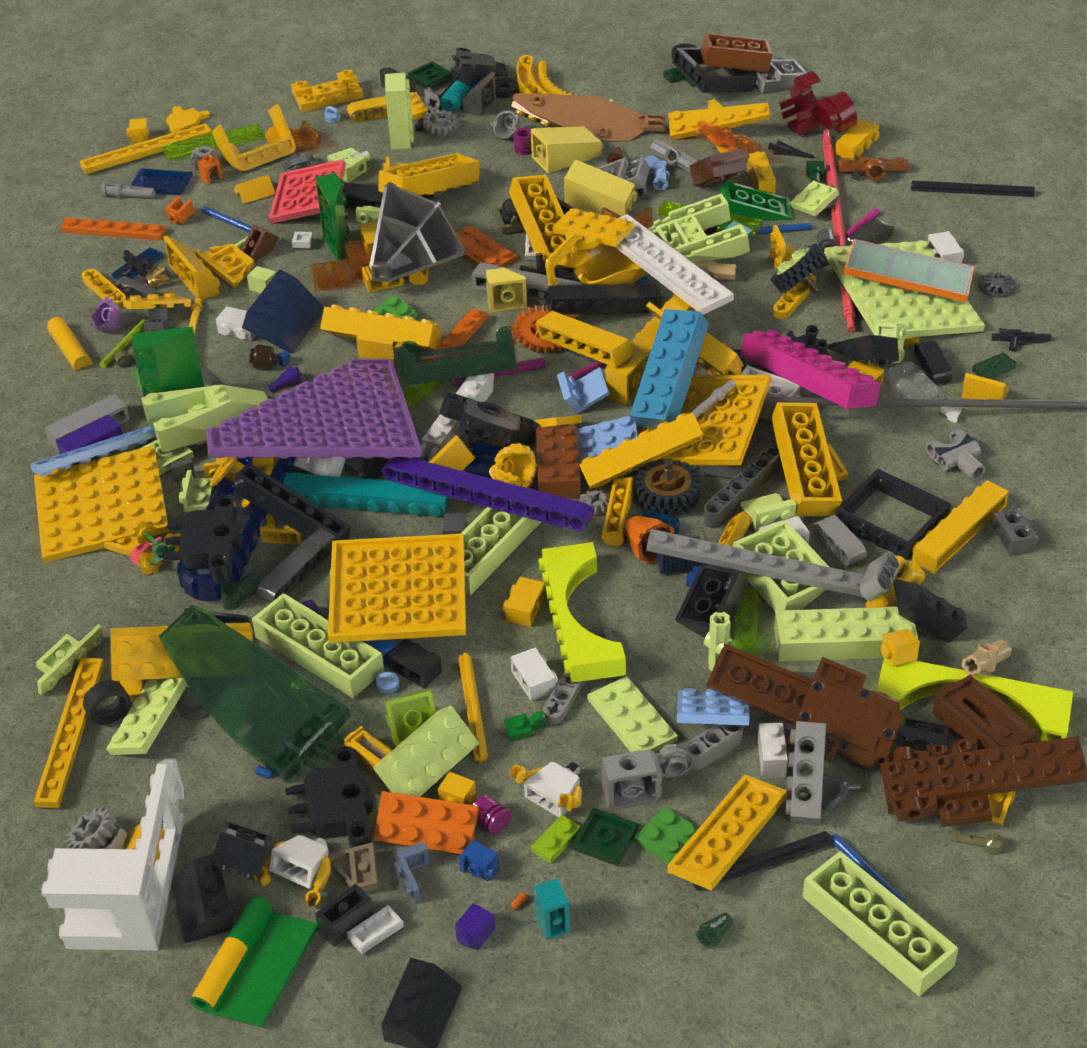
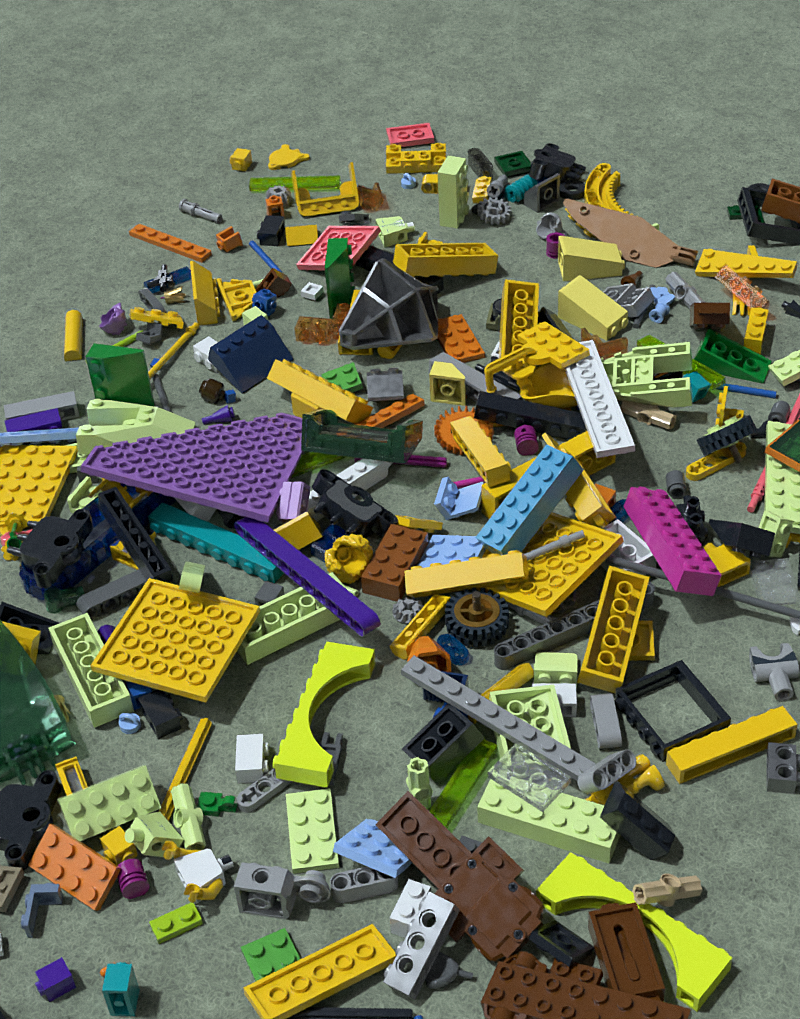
camera: 25 degrees right, 0 degrees up
yellow plate [80,123,212,174] -> none
yellow beam [82,269,127,309] -> none
clear blue piece [131,168,193,195] -> none
lime bracket [384,689,436,747] -> none
blue brick [459,840,500,881] -> none
yellow brick [503,577,545,627] -> none
dark green plate [572,808,638,866] -> none
yellow brick [881,629,920,666] -> none
none -> yellowish green torso [125,812,184,858]
none -> yellowish green piece [171,784,206,850]
none -> yellowish green beam [179,562,205,593]
none -> blue brick [252,289,277,316]
none -> black brick [257,215,285,247]
none -> lavender brick [276,482,311,524]
none -> flat silver slope [367,368,404,401]
none -> coral plate [386,123,434,147]
none -> clear plate [488,743,571,812]
none -> magenta piece [514,425,539,456]
none -> dark grey brick [665,470,686,498]

